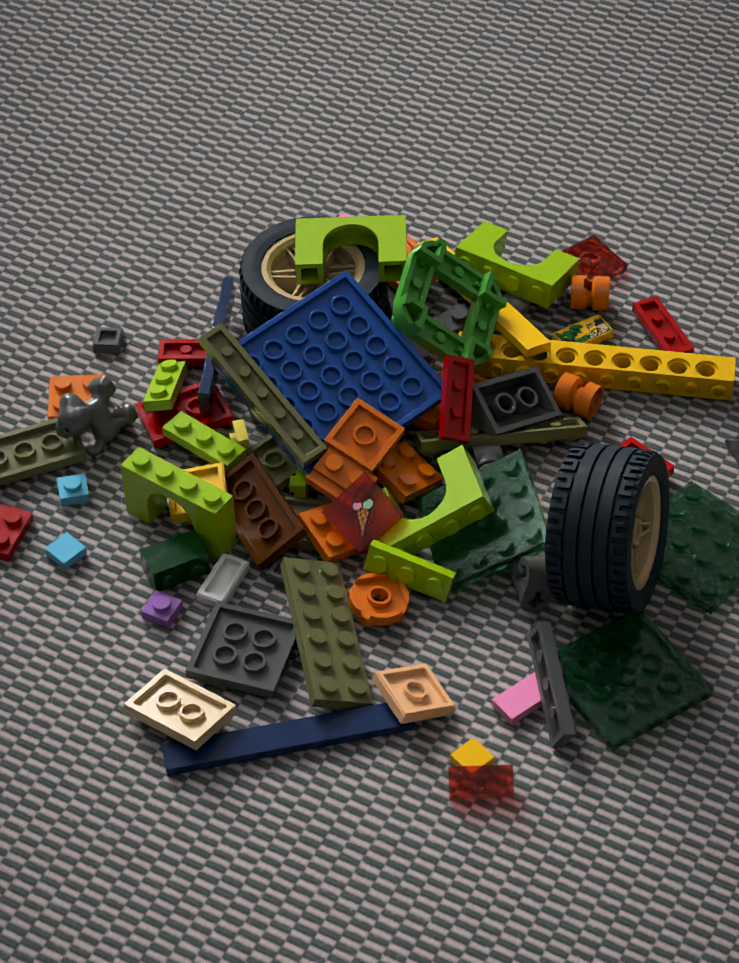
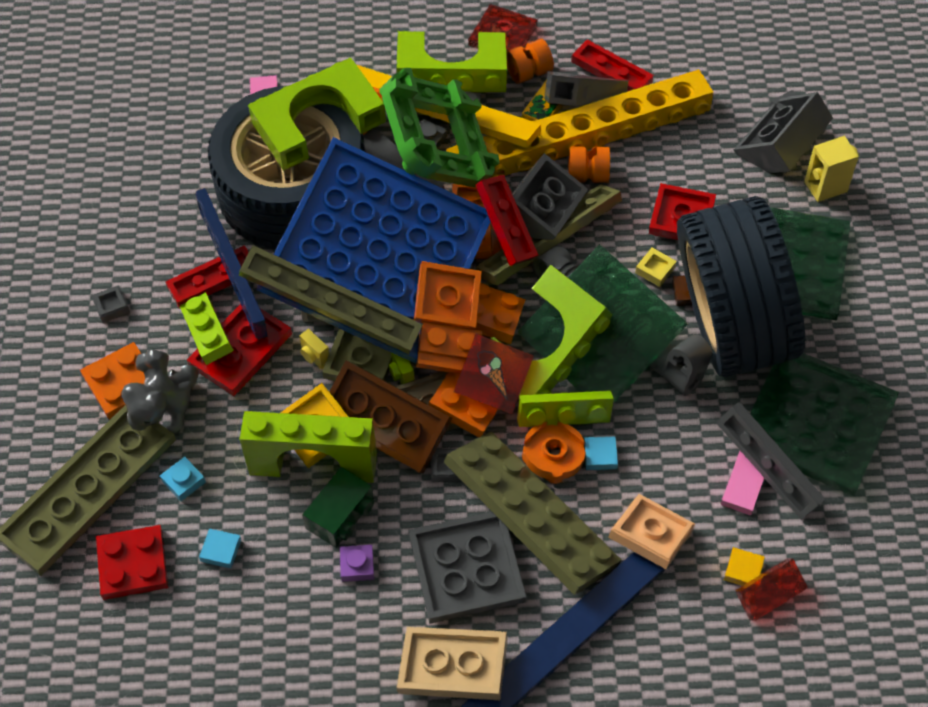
camera: 30 degrees left, 10 degrees up
lime plate [162,411,247,473] -> none
white tile [196,553,250,607] -> none
none -> dark grey slope [544,71,629,106]
none -> medium azure tile [584,437,618,470]

